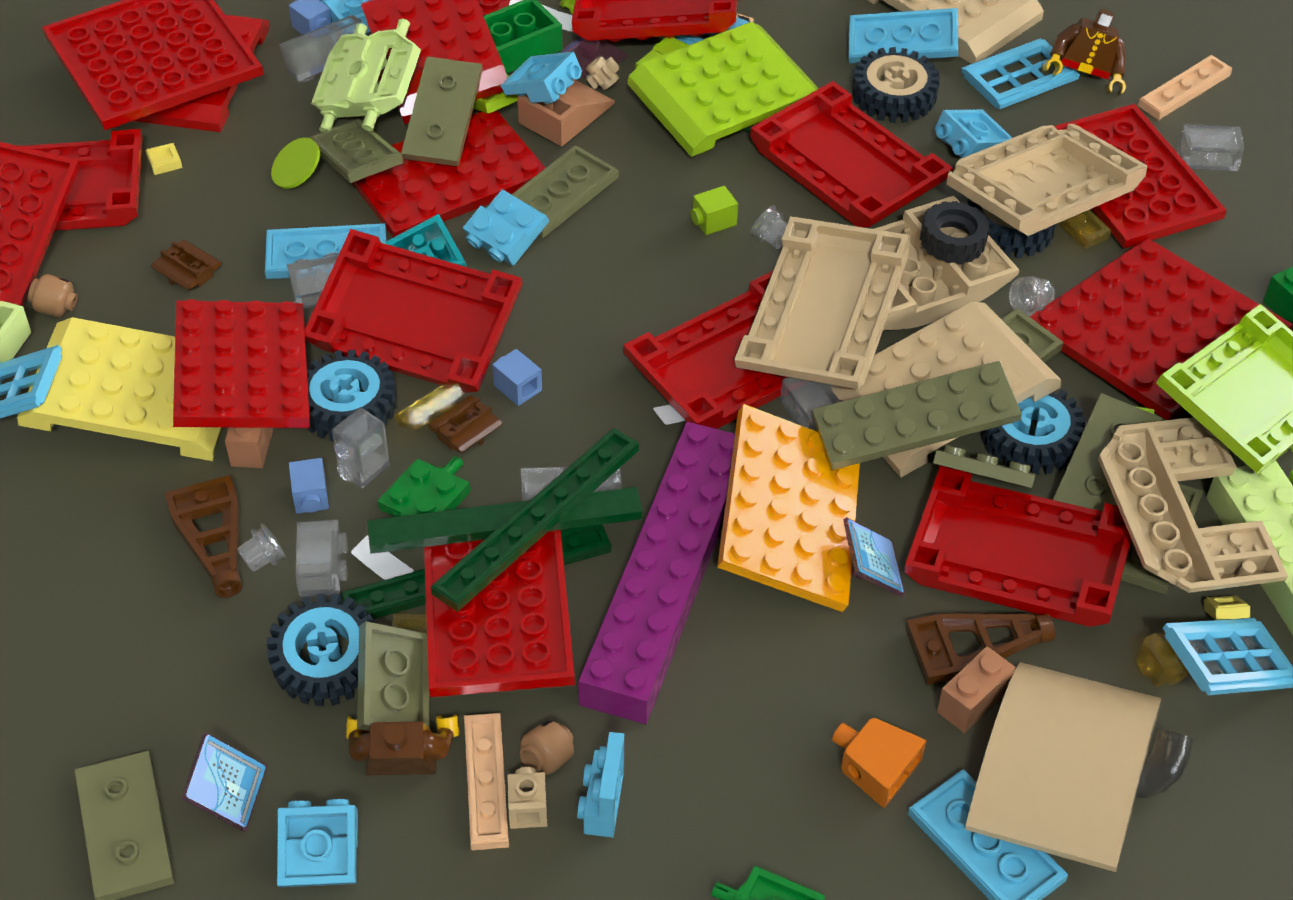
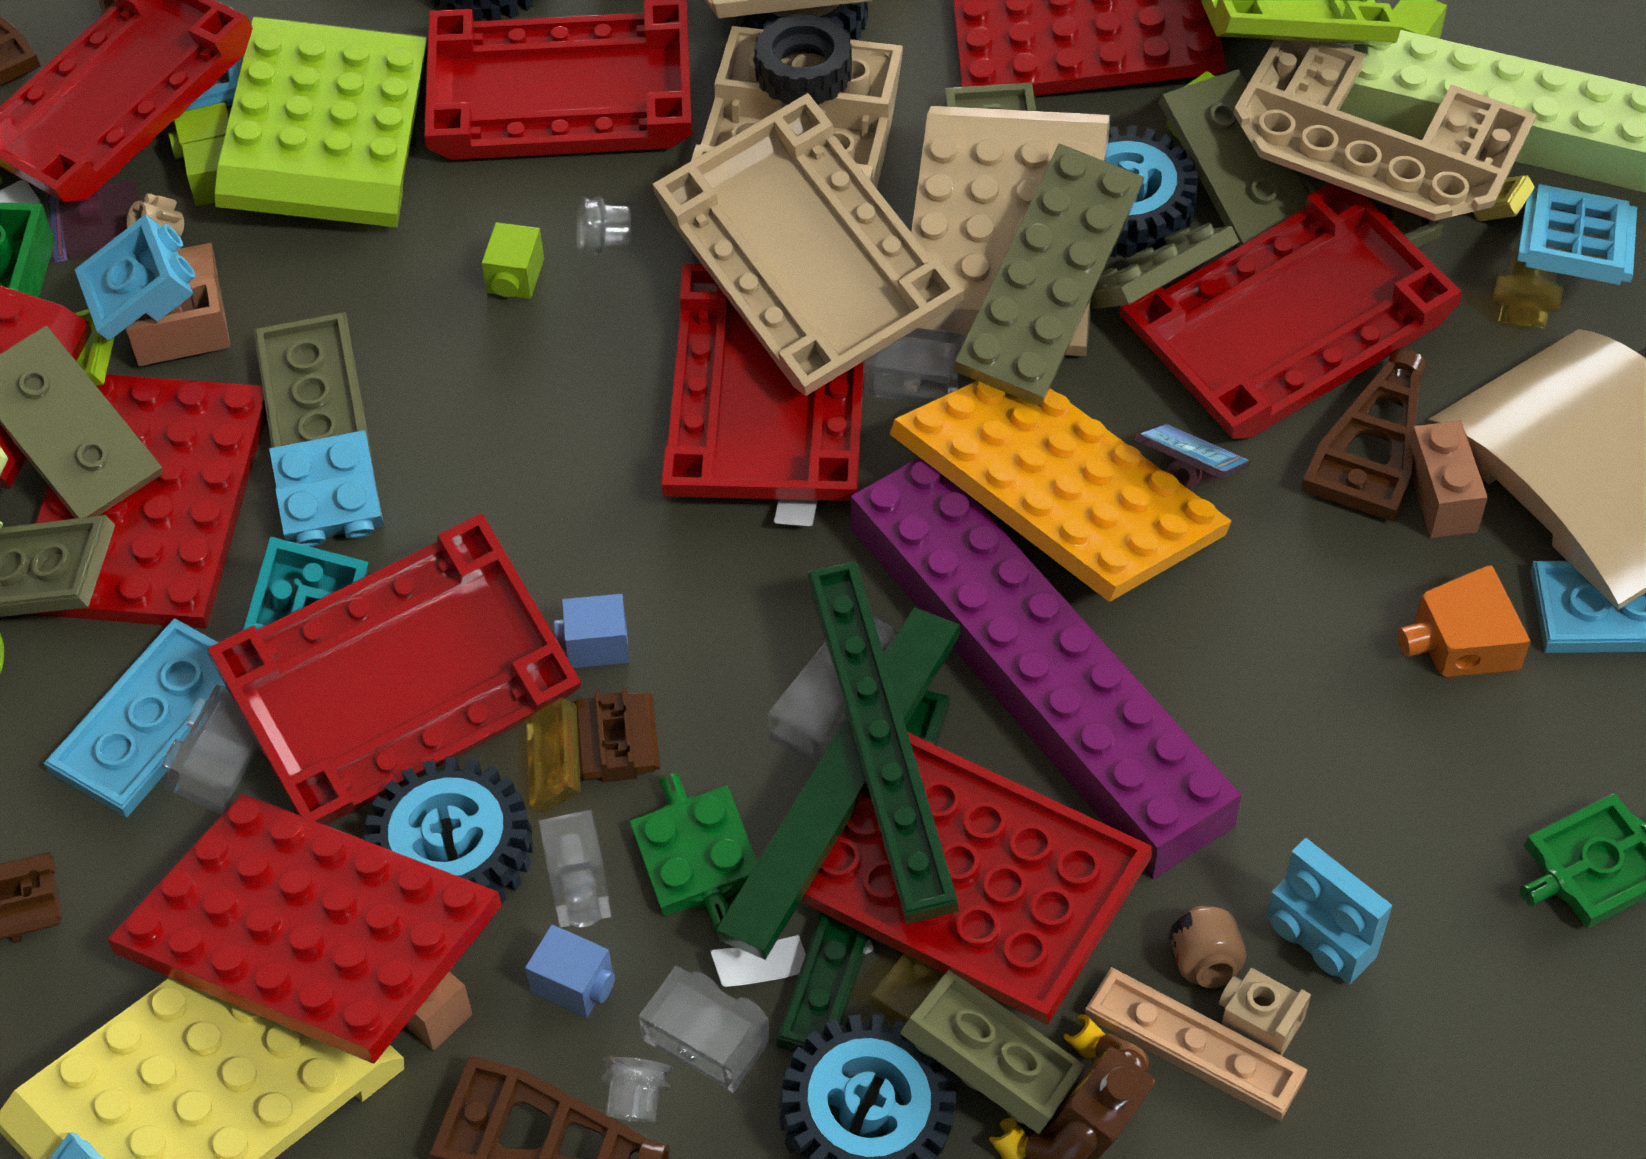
camera: 50 degrees left, 5 degrees up
clear piece [1009,276,1055,316] -> none

